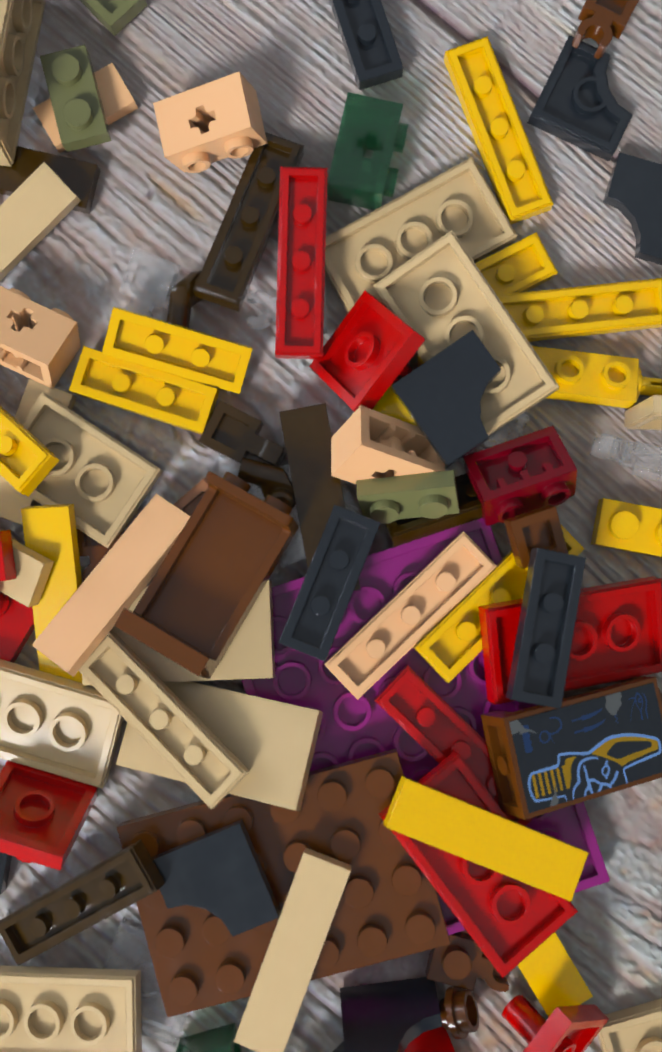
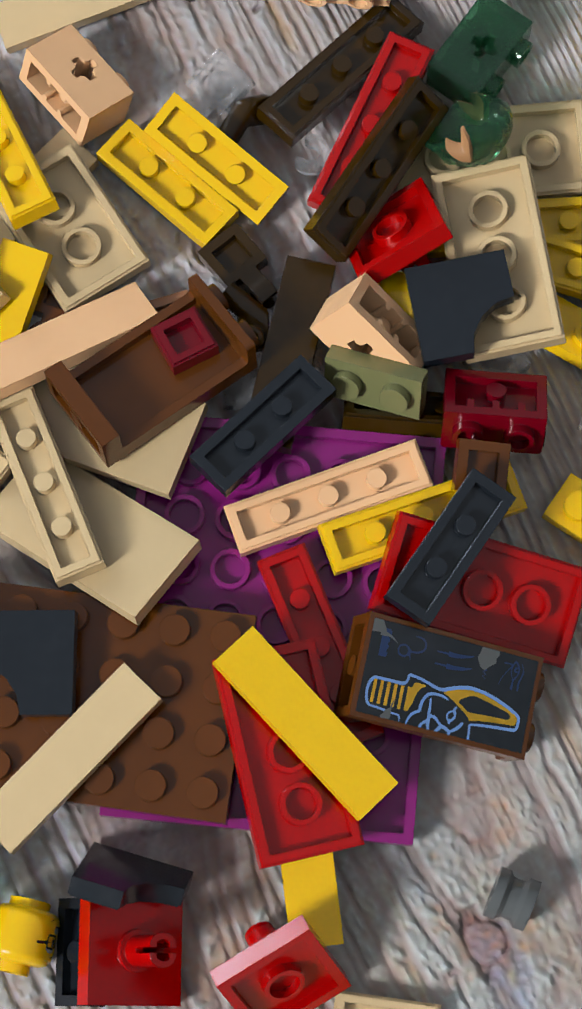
camera: 25 degrees right, 10 degrees down
reddish brown plate [425,931,509,992] -> none
reddish brown plate [439,986,479,1040] -> none
none -> dark red tile [150,306,219,376]
none -> dark brown tile [303,76,449,262]
none -> clear green hair [425,91,513,168]

